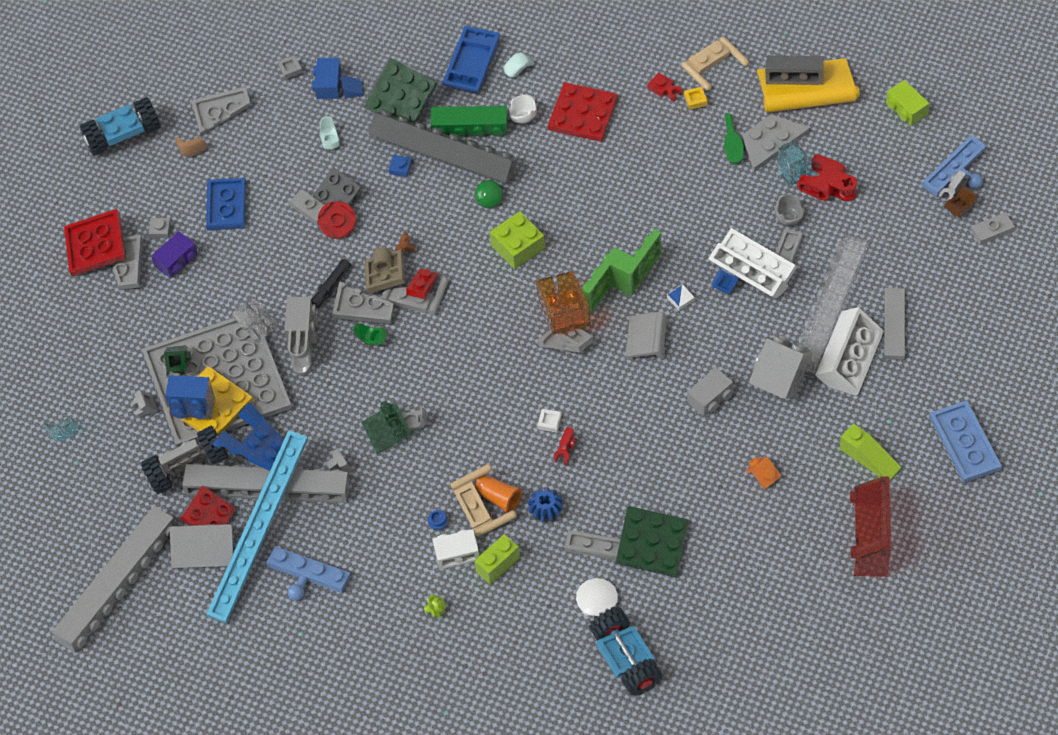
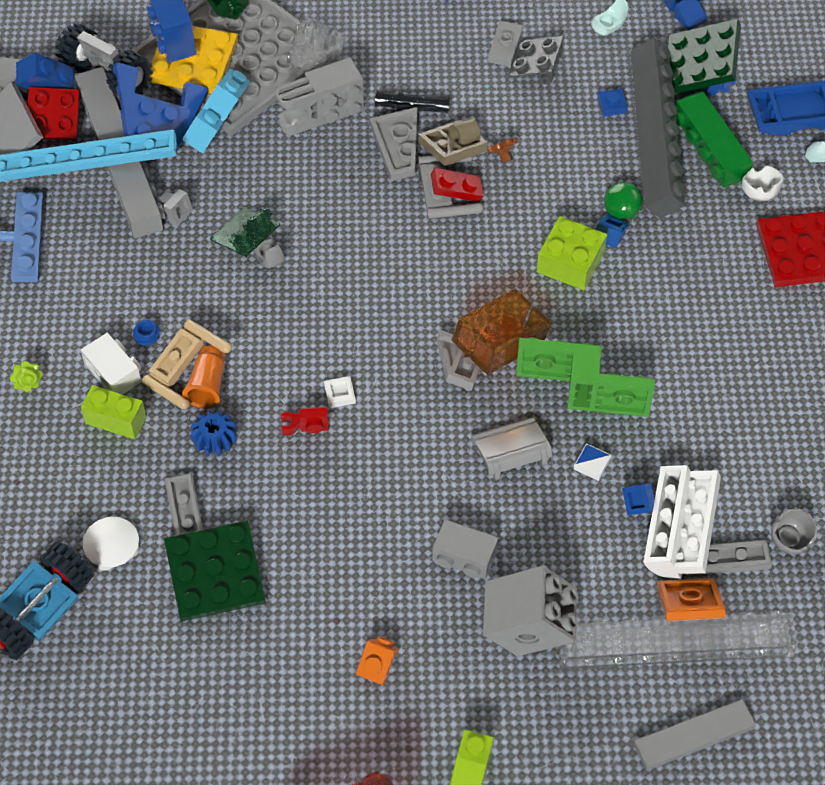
camera: 60 degrees right, 0 degrees up
red tile [318,201,356,239] -> none
green hair [353,323,387,346] -> none
white slope [815,307,884,395] -> none
none -> blue brick [16,52,74,90]
none -> medium azure arch [182,68,251,154]
none -> blue slope [596,215,629,248]
none -> orange tile [657,578,726,621]

